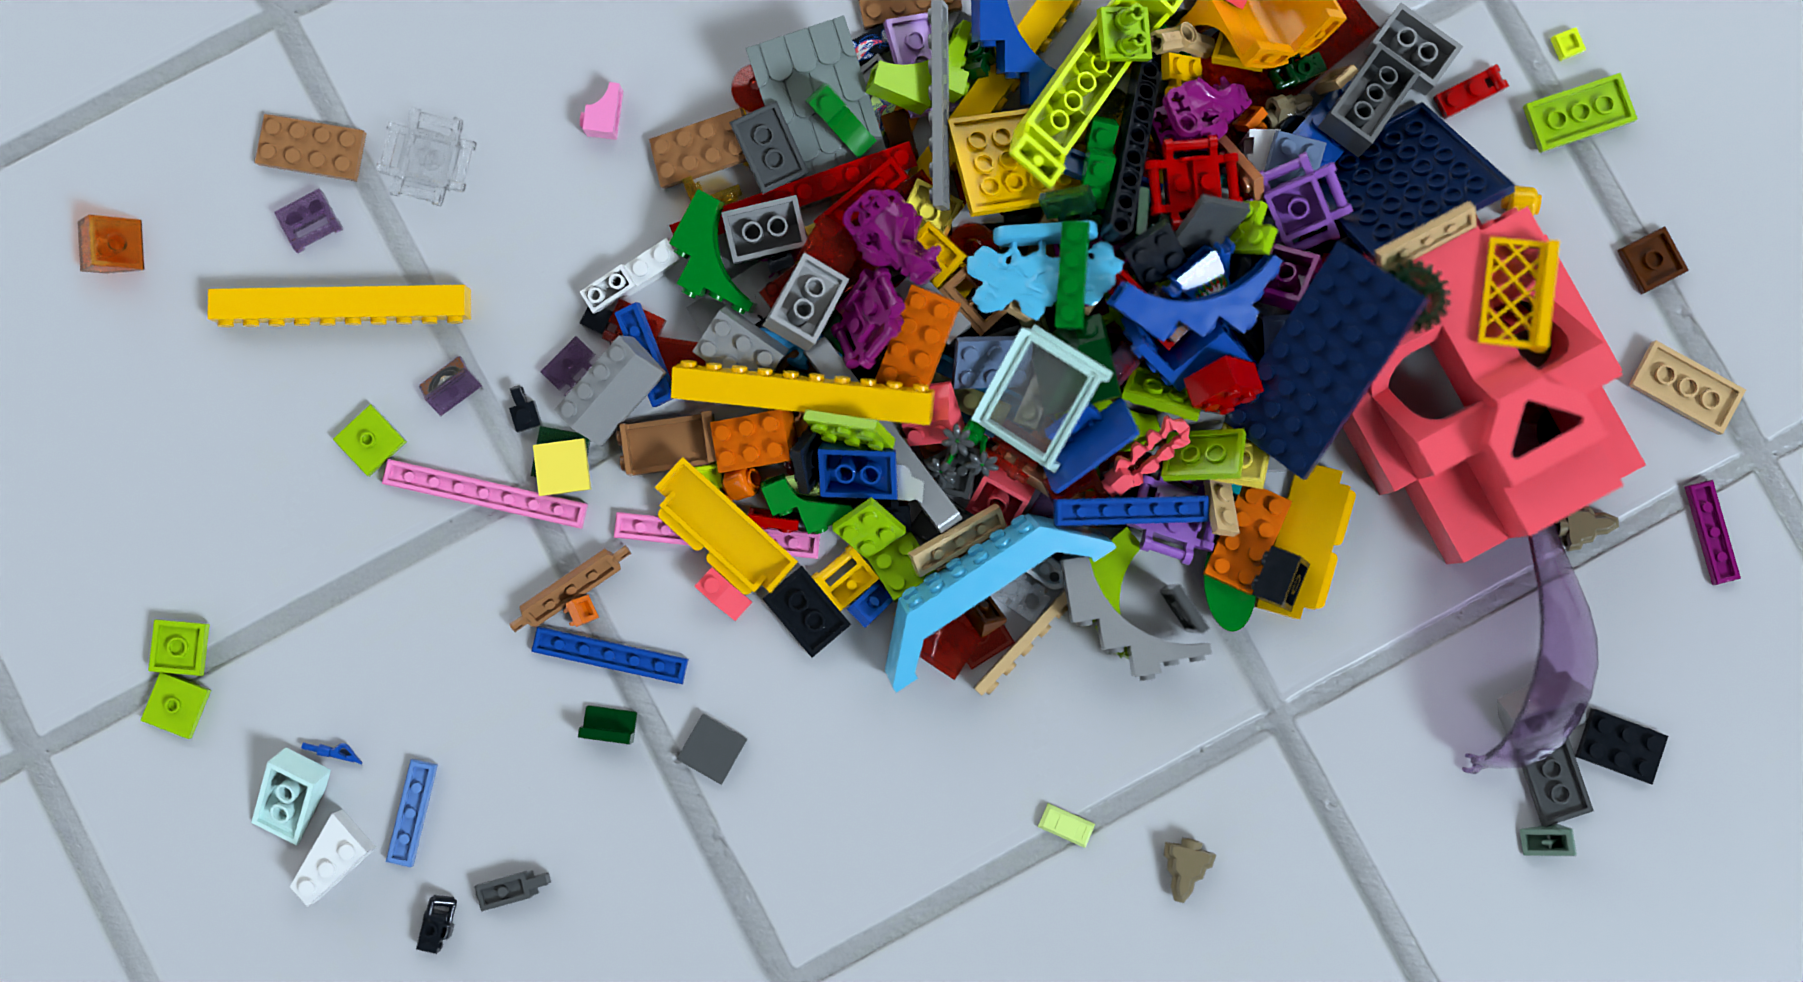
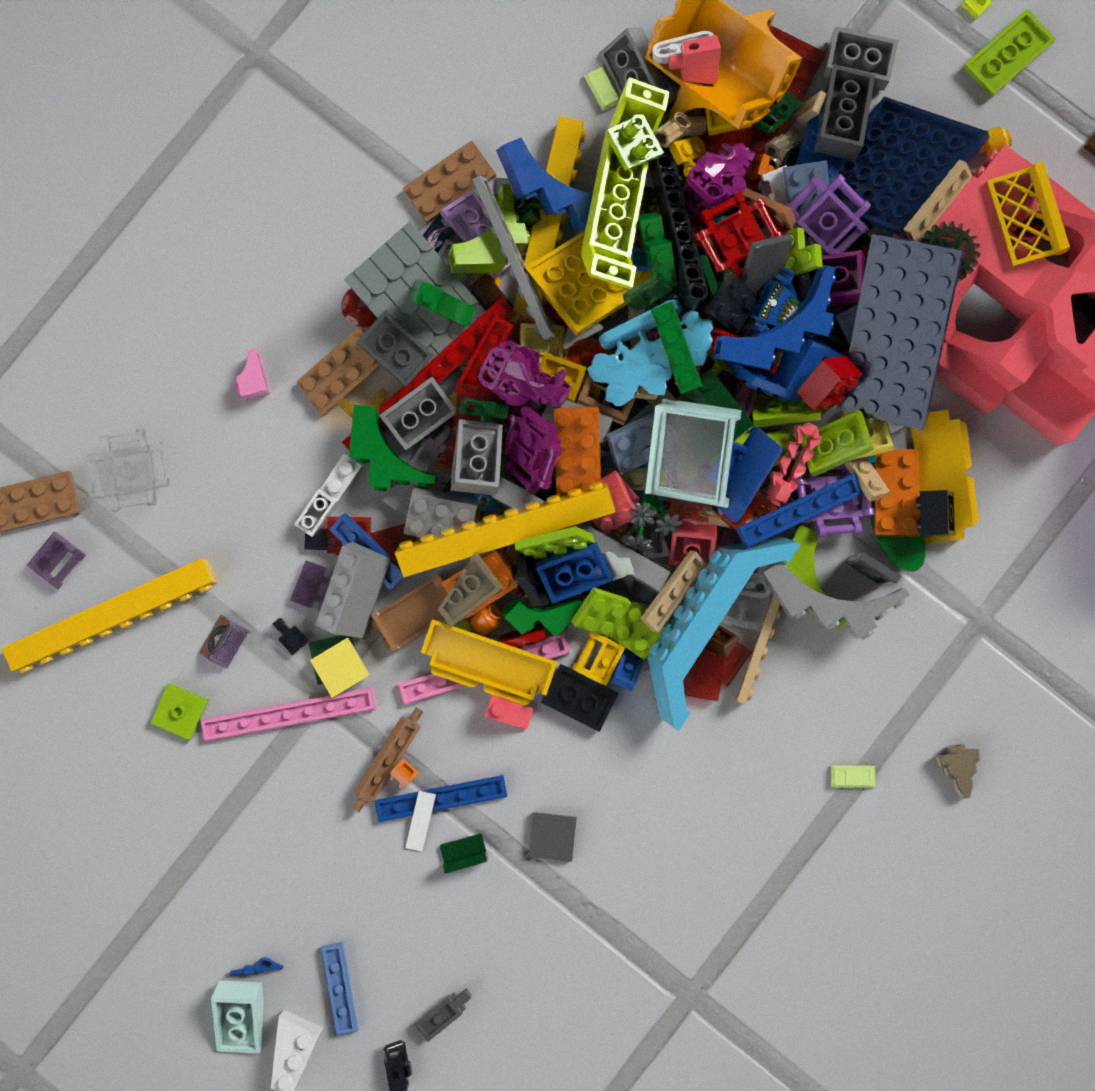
camera: 15 degrees left, 0 degrees up
lime plate [140,672,211,739] -> none
lime plate [148,619,210,676] -> none
red plate [1433,64,1509,120] -> none
none -> white sticker [405,791,436,852]
none -> dark tan wing [438,552,503,627]
none -> dark green piece [459,398,509,423]

